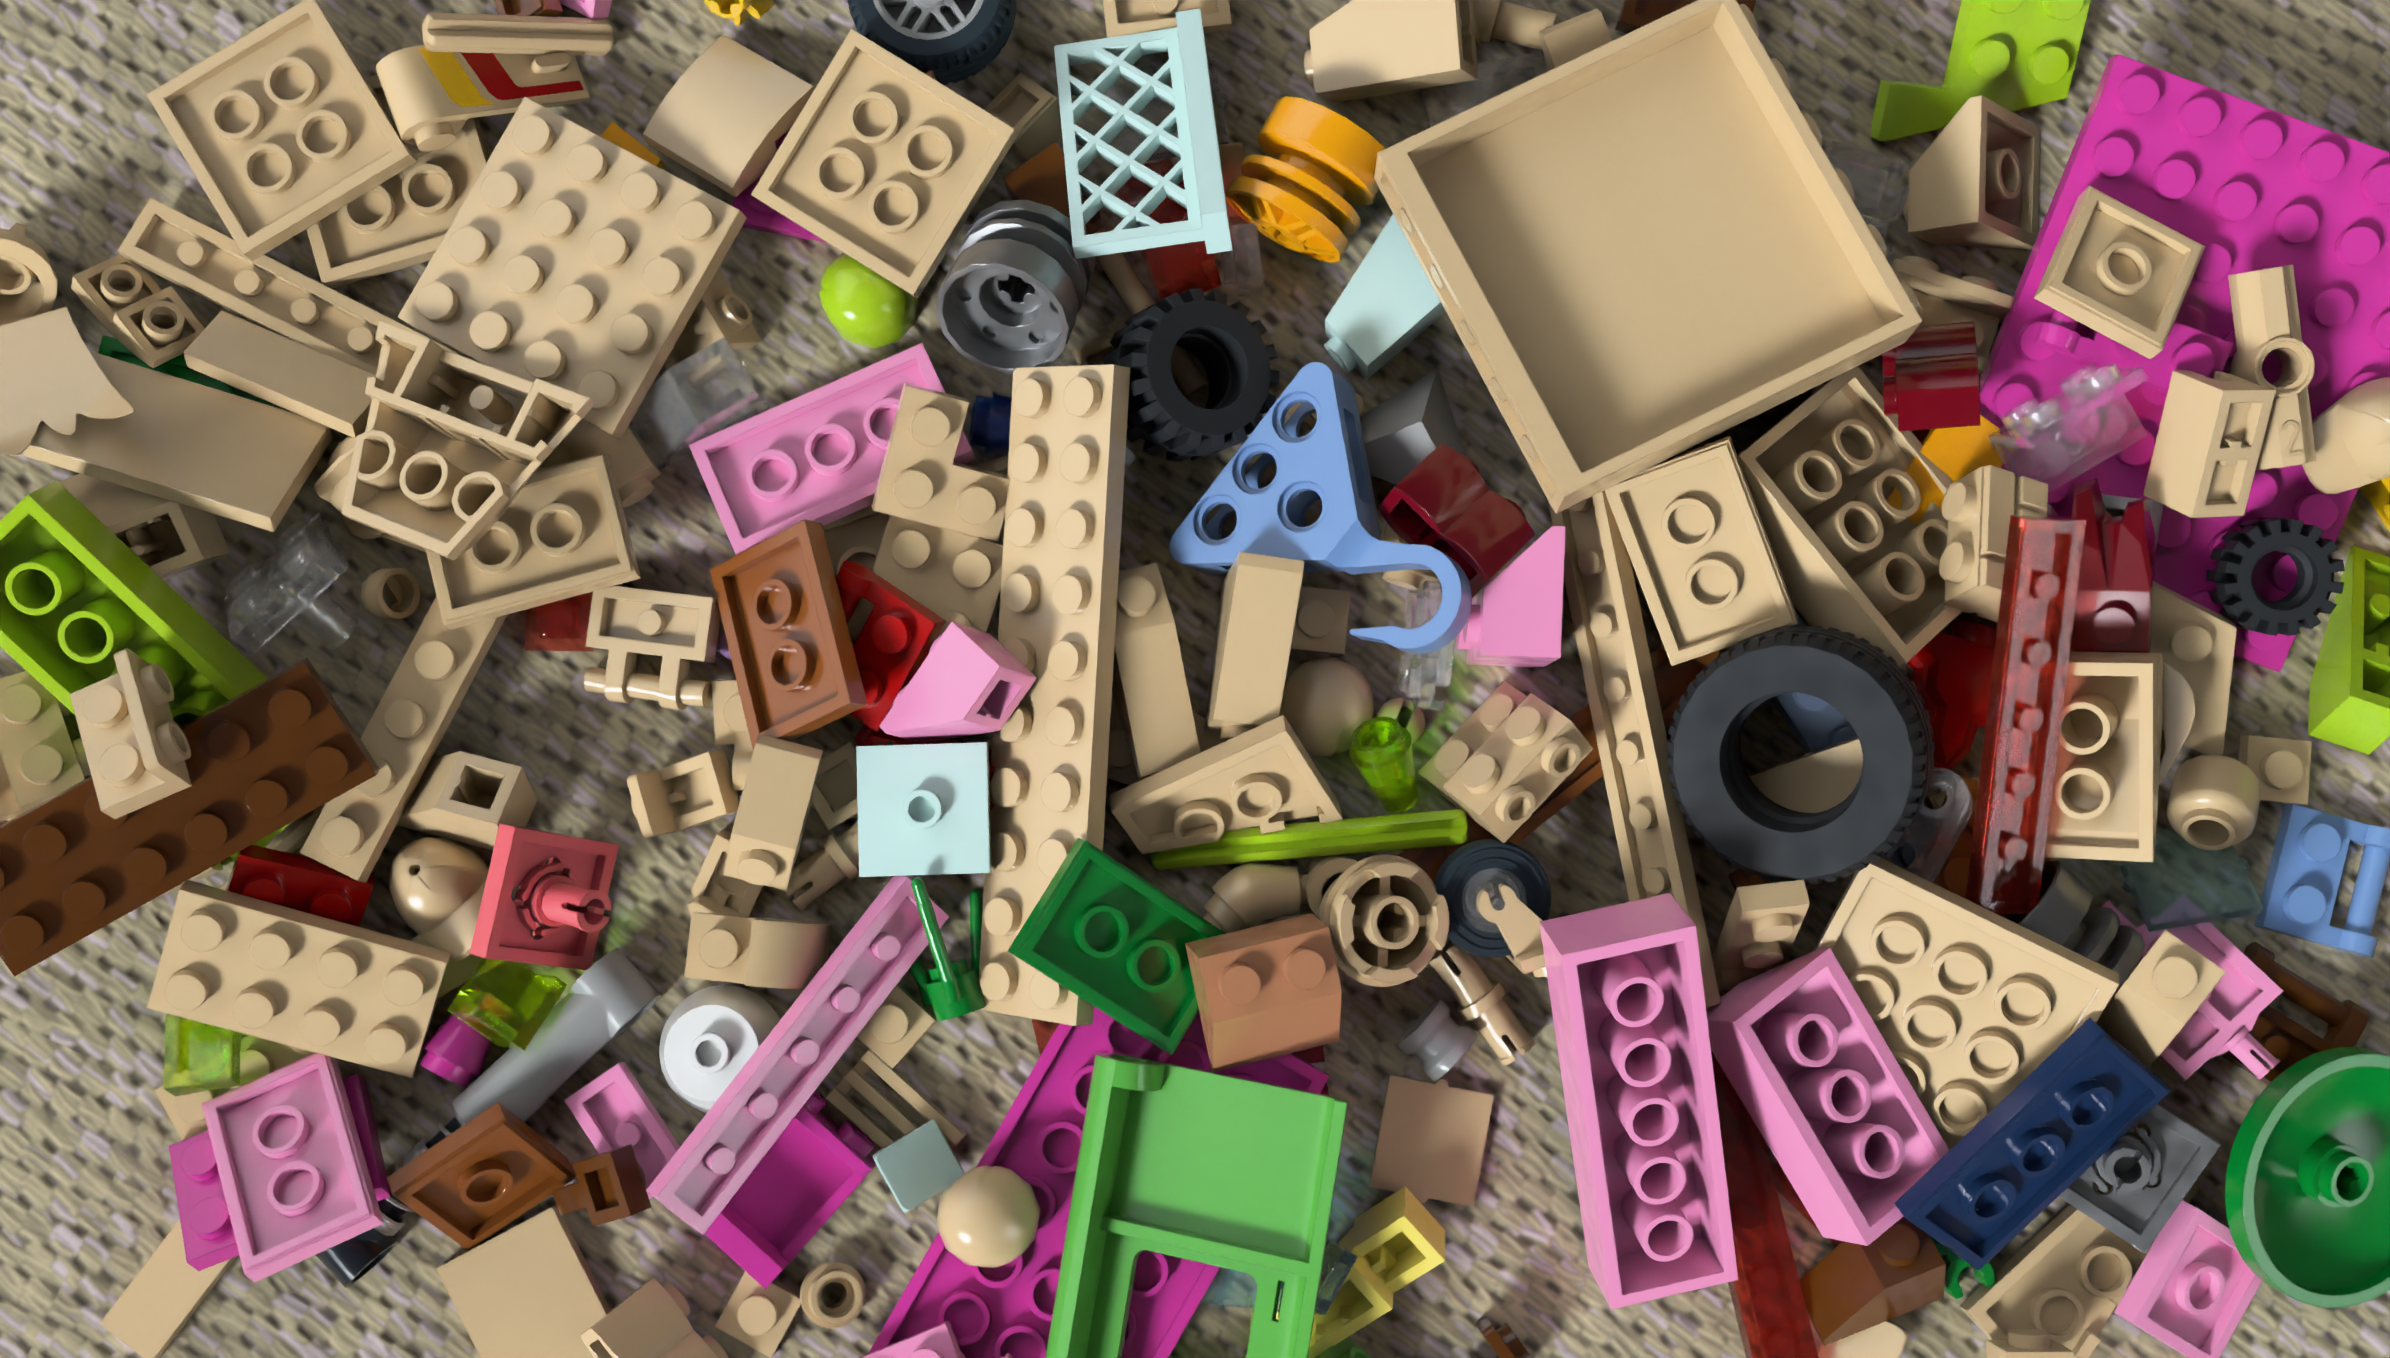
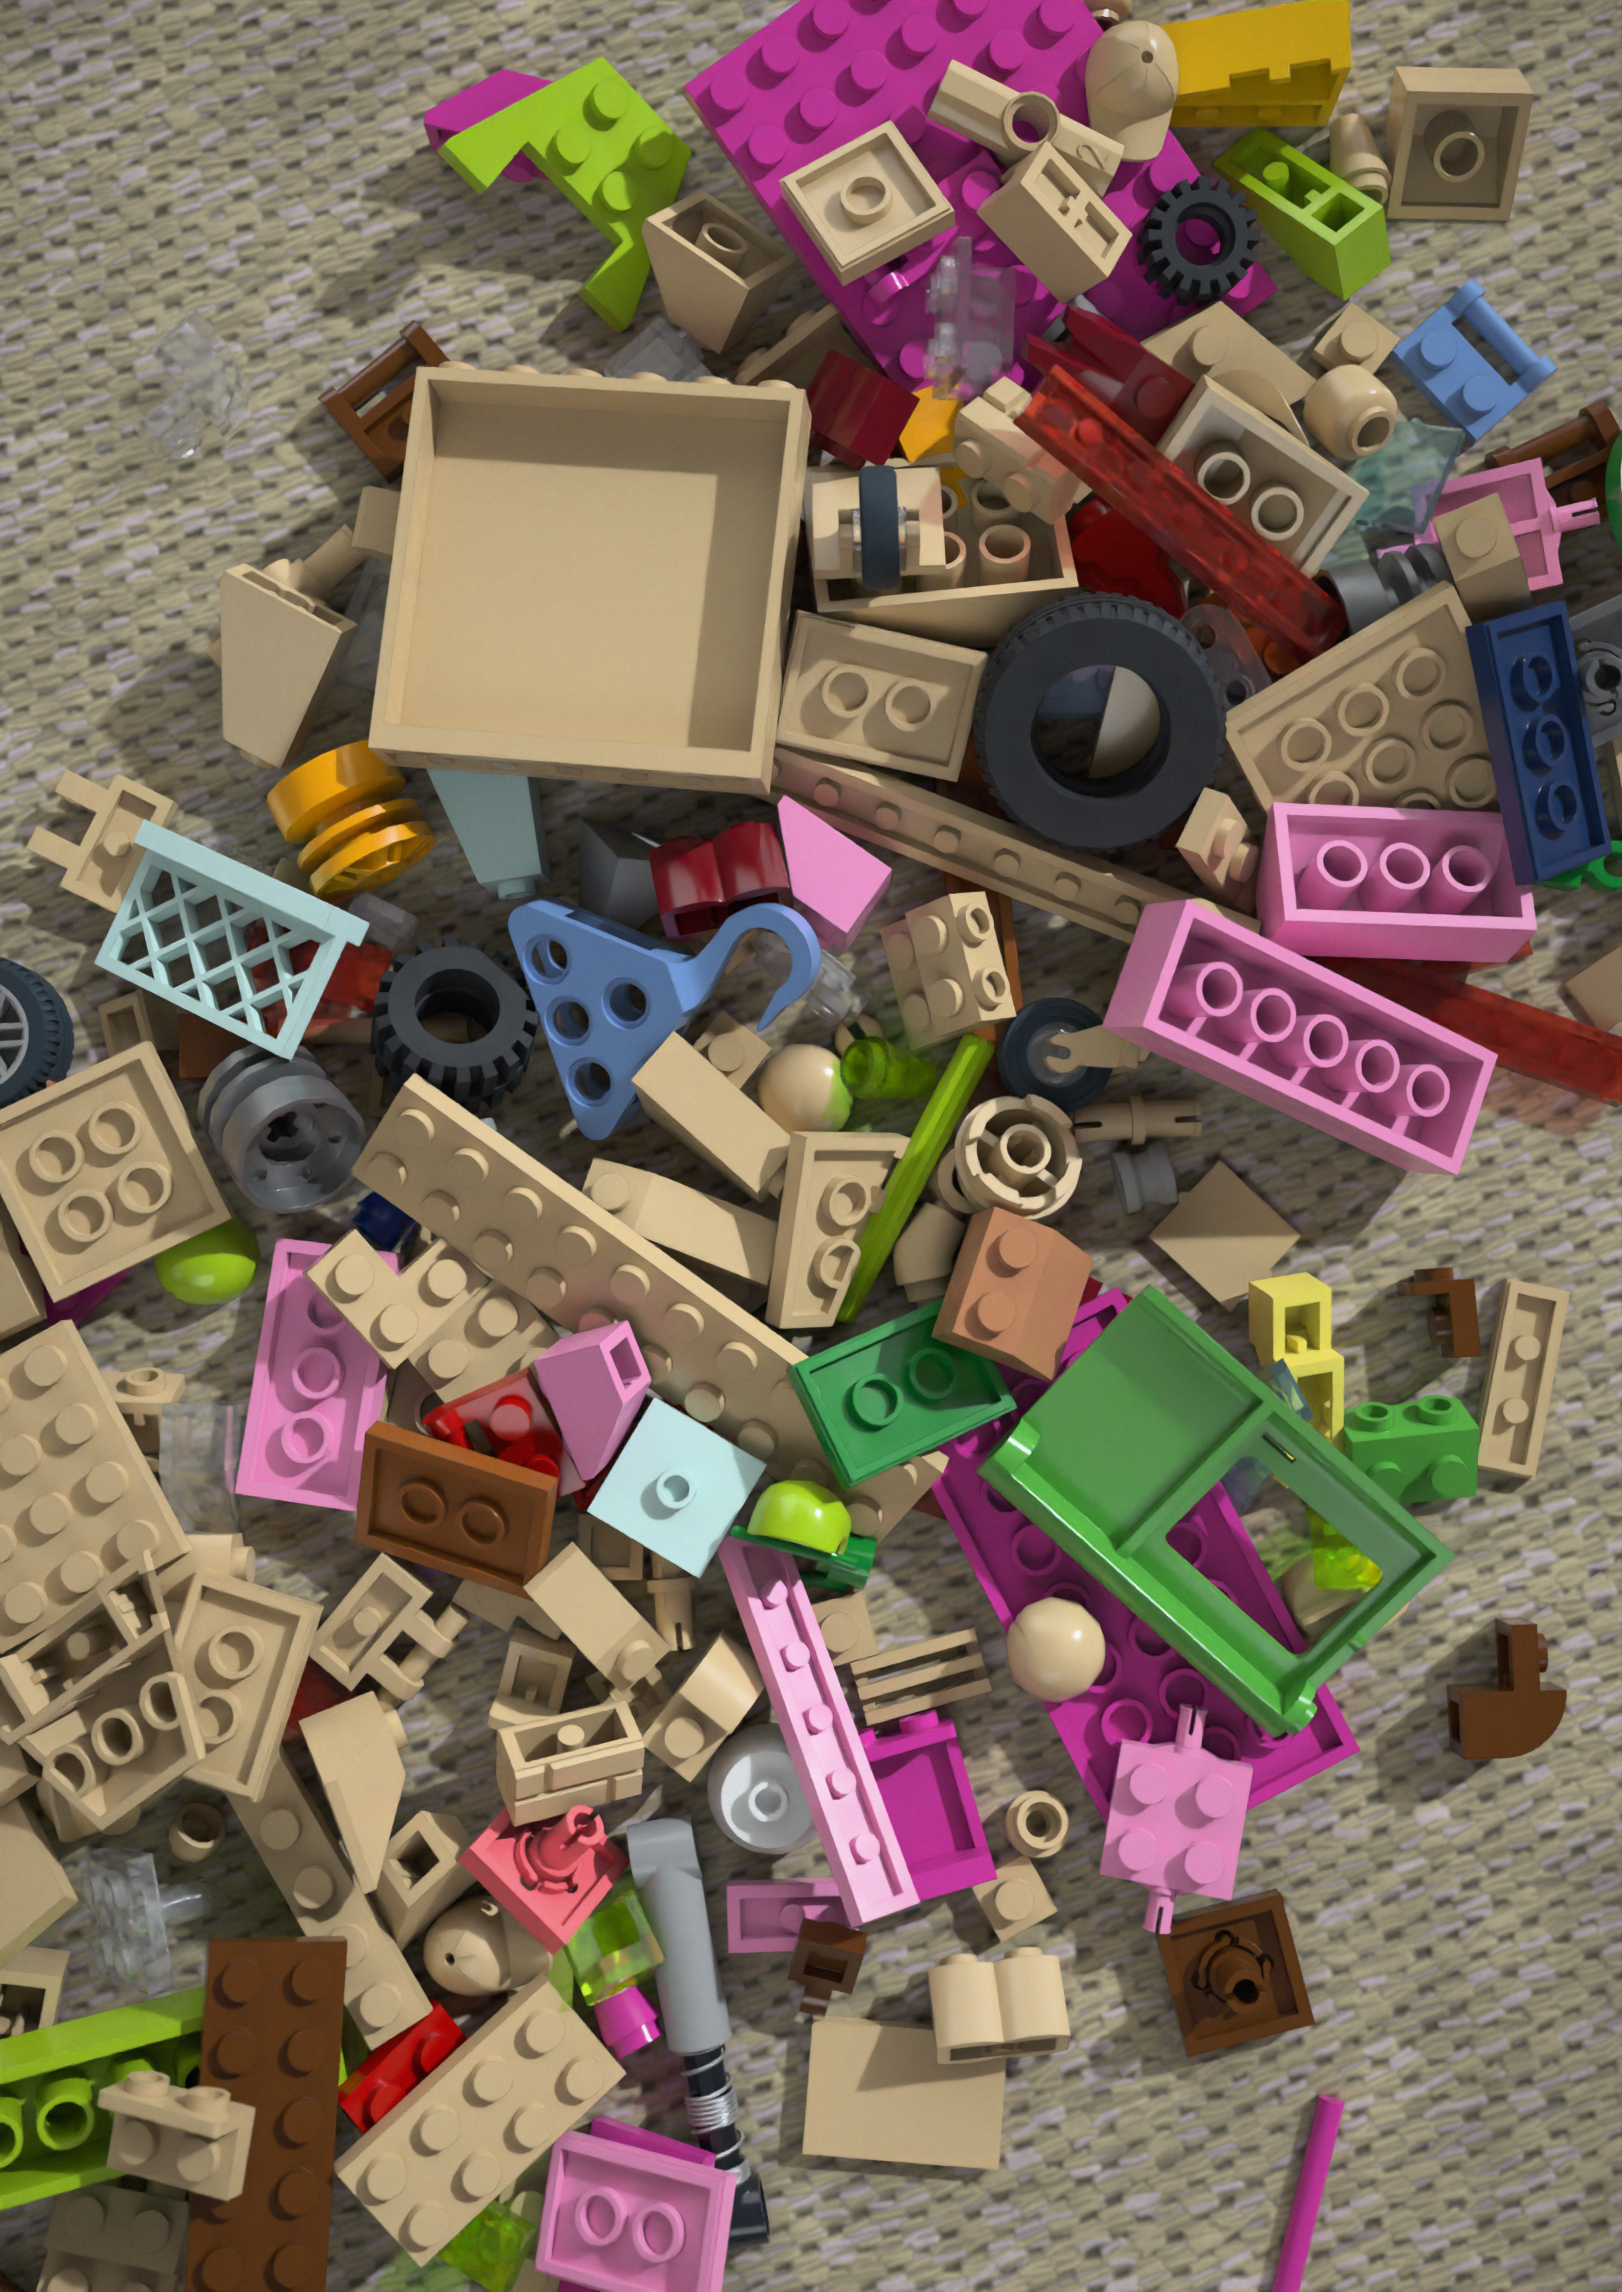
camera: 50 degrees left, 0 degrees up
dark orange plate [387,1102,577,1251] -> none
light aqua slope [873,1118,965,1213] -> none
reddish brown slope [1794,1216,1946,1346] -> none
none -> tan slope [298,1690,409,1895]
none -> tan brick [496,1699,645,1826]
none -> lime hair [747,1479,852,1555]
none -> tan plate [811,465,946,590]

